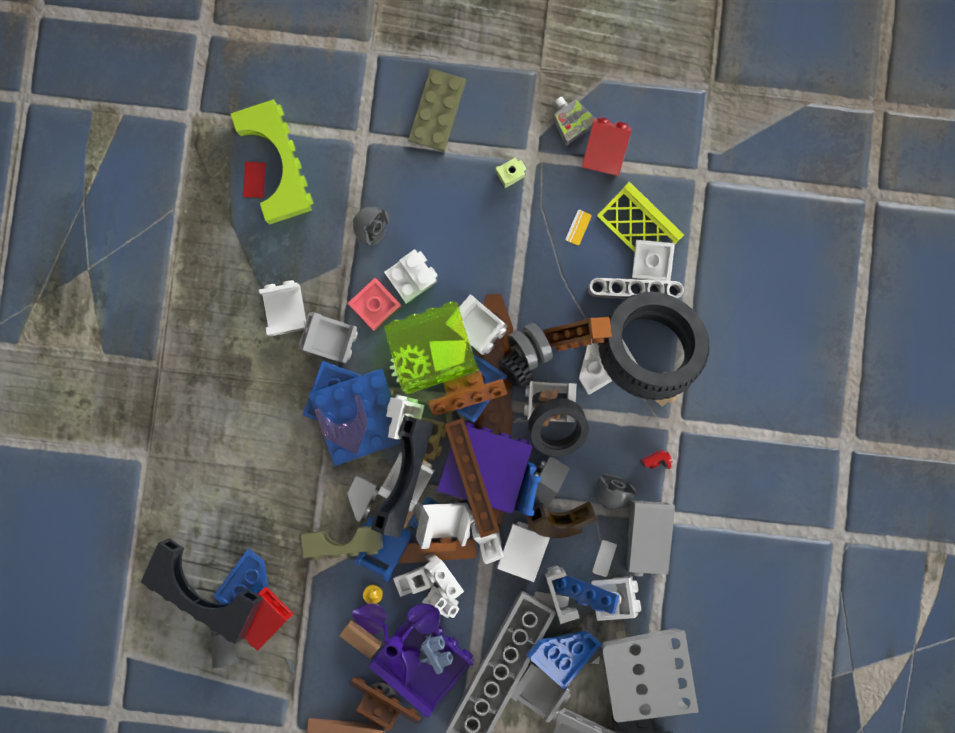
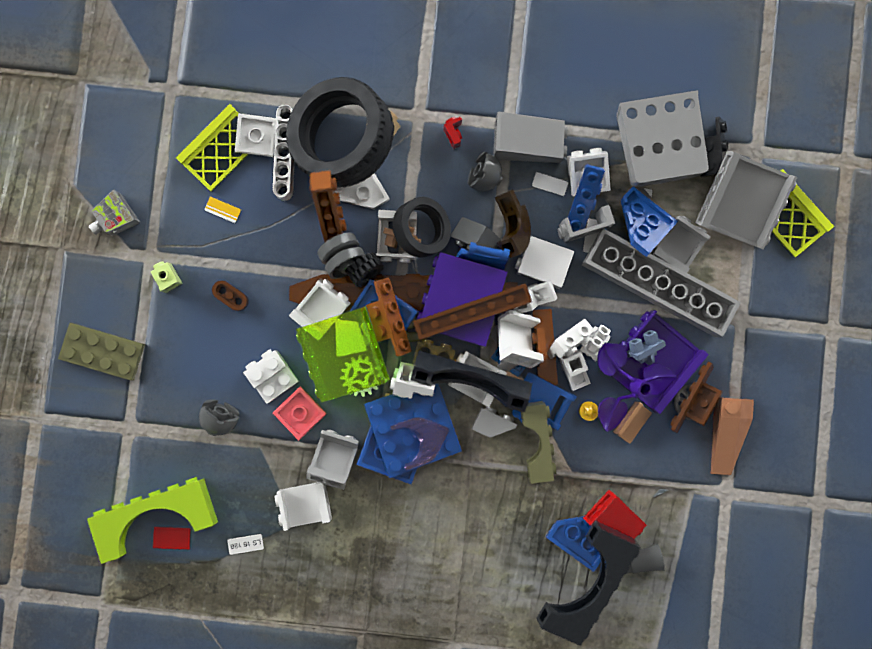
camera: 95 degrees left, 0 degrees up
red panel [582,117,631,176] -> none
none -> reddish brown plate [212,281,248,311]
none -> white sticker [228,534,264,555]

